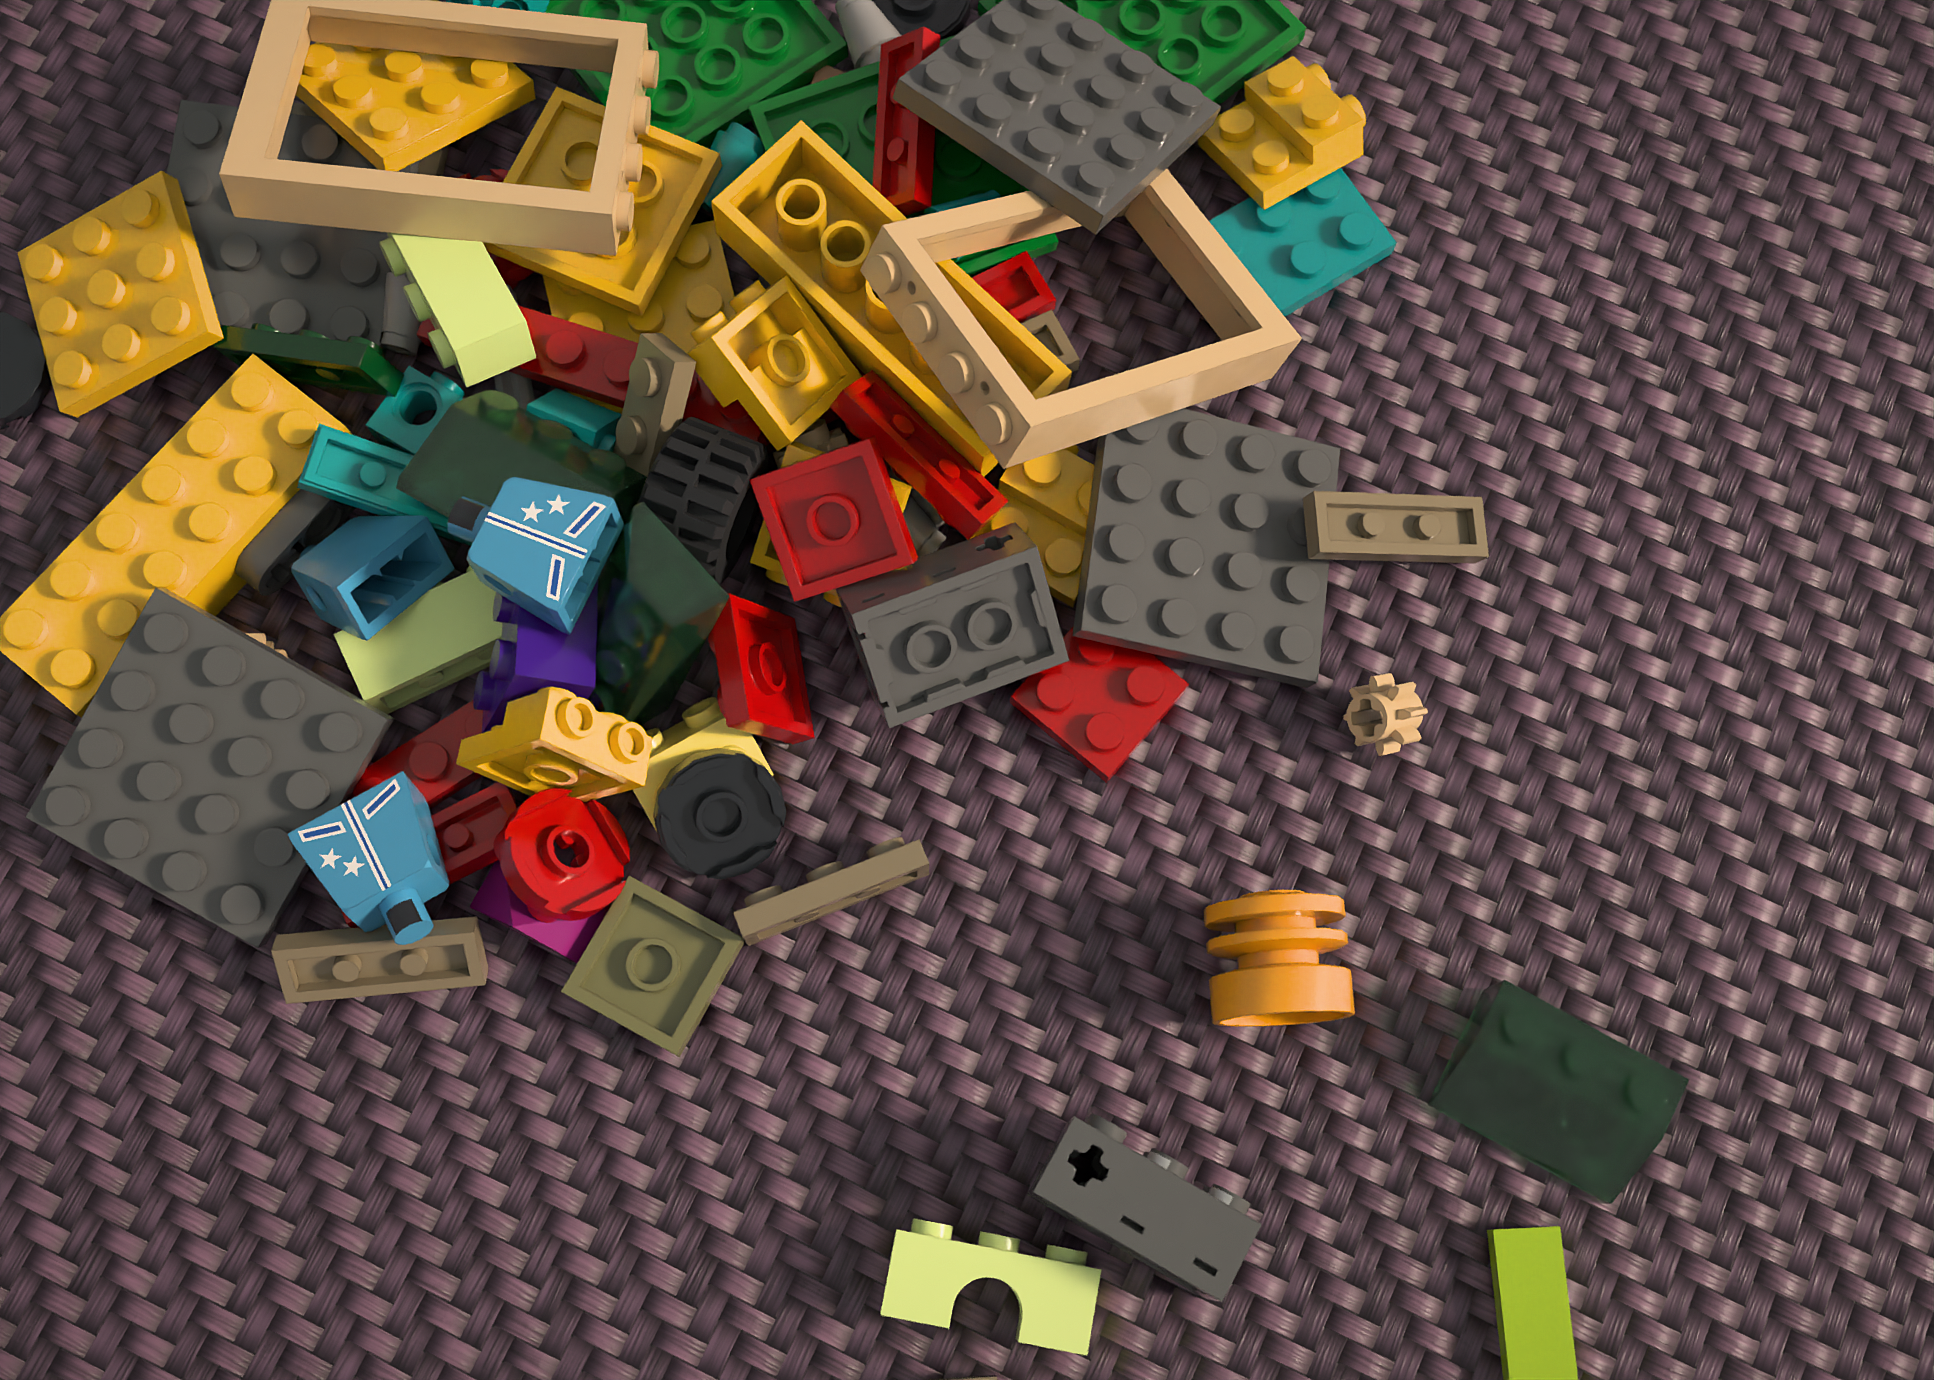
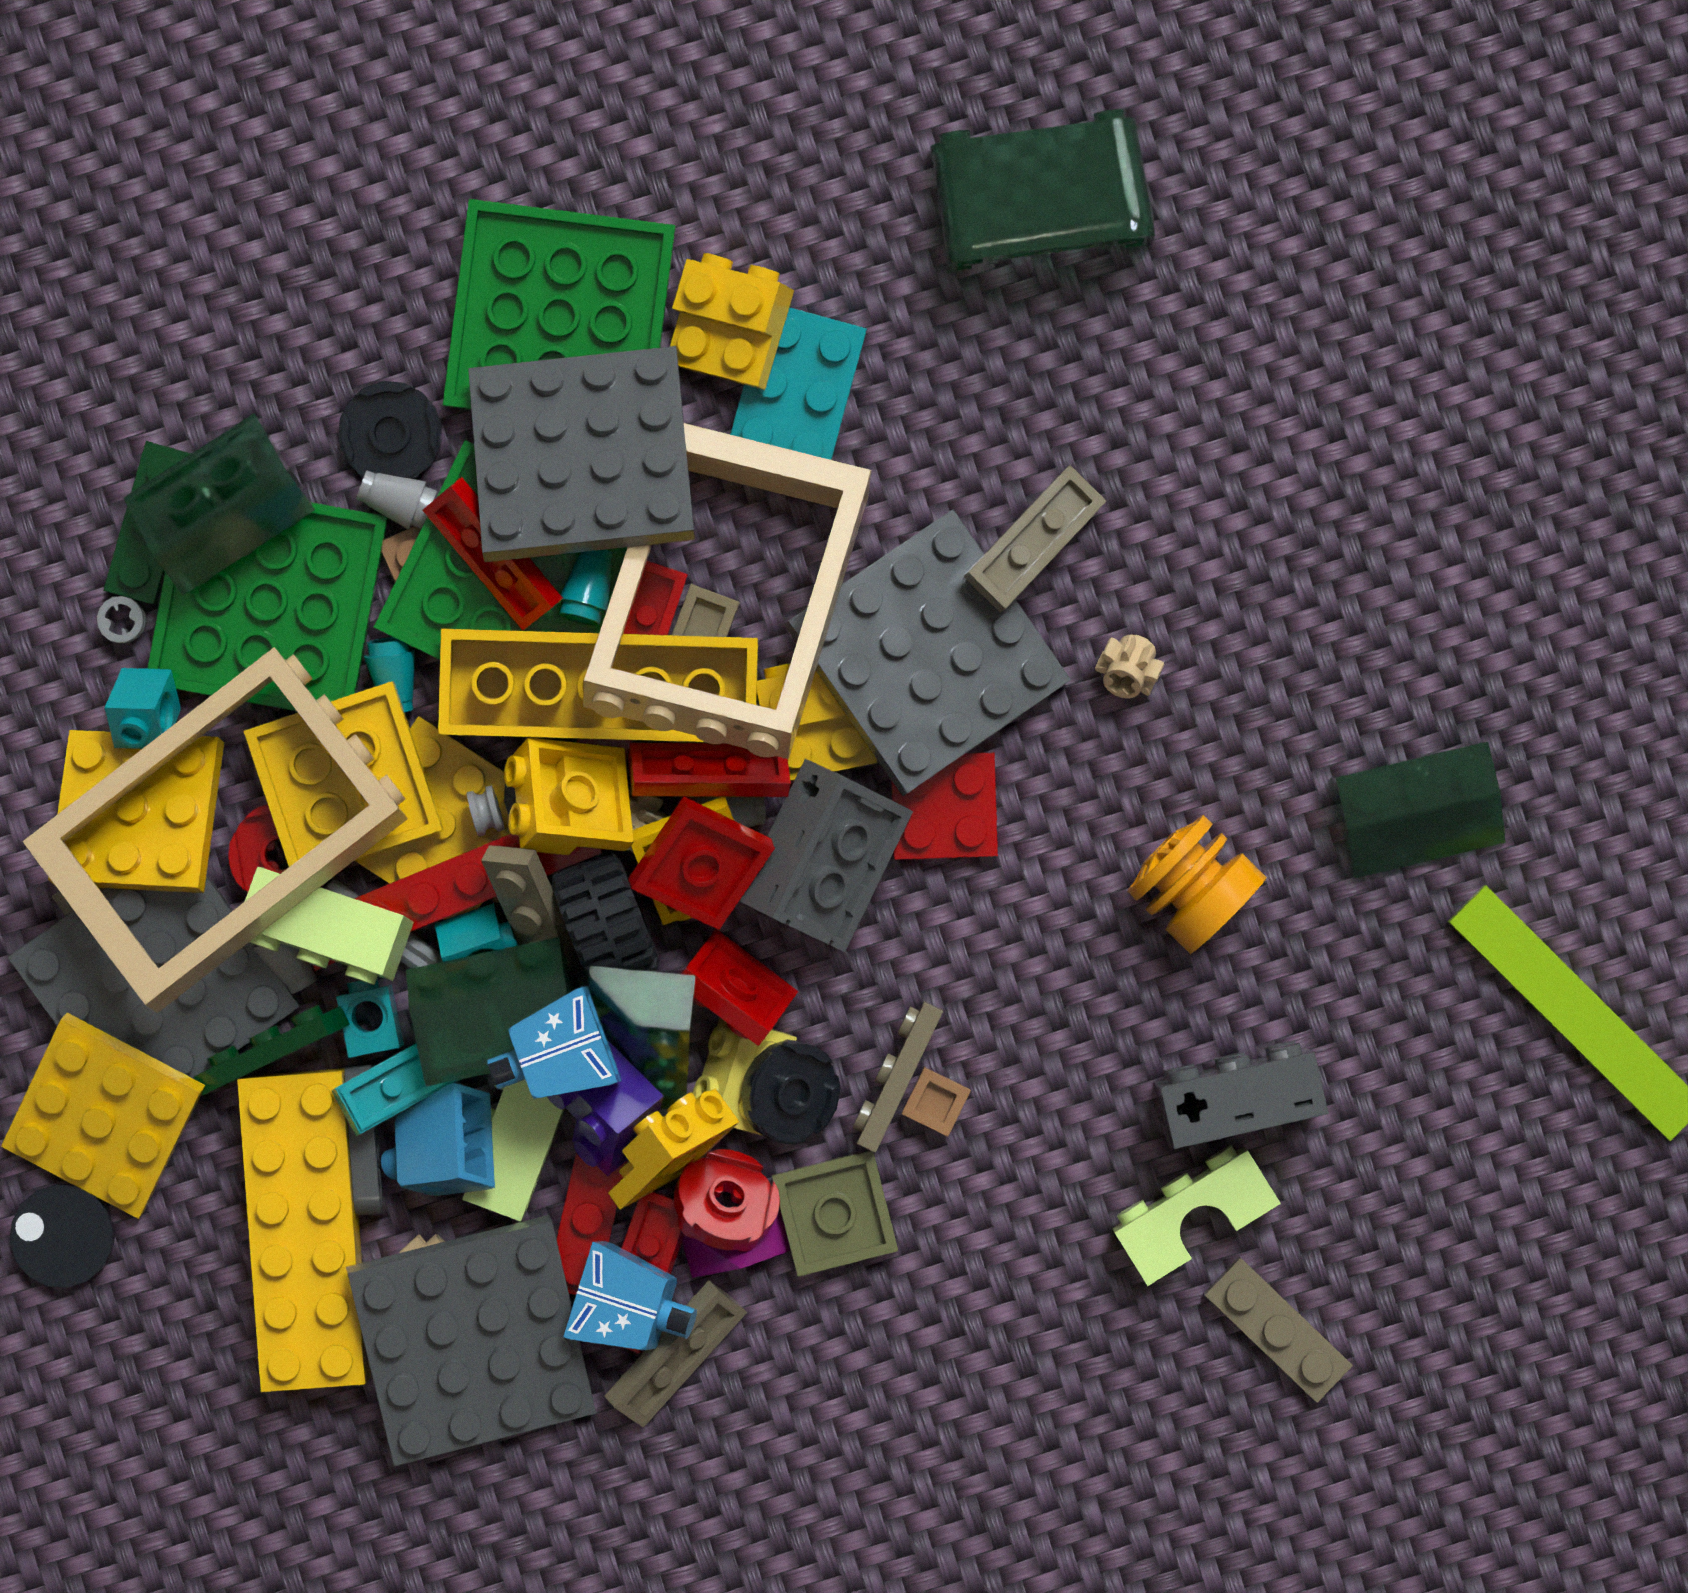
camera: 30 degrees left, 15 degrees up
none -> light grey bush [466,785,504,837]
none -> medium nougat plate [901,1066,971,1137]
none -> clear green windscreen [930,109,1156,273]

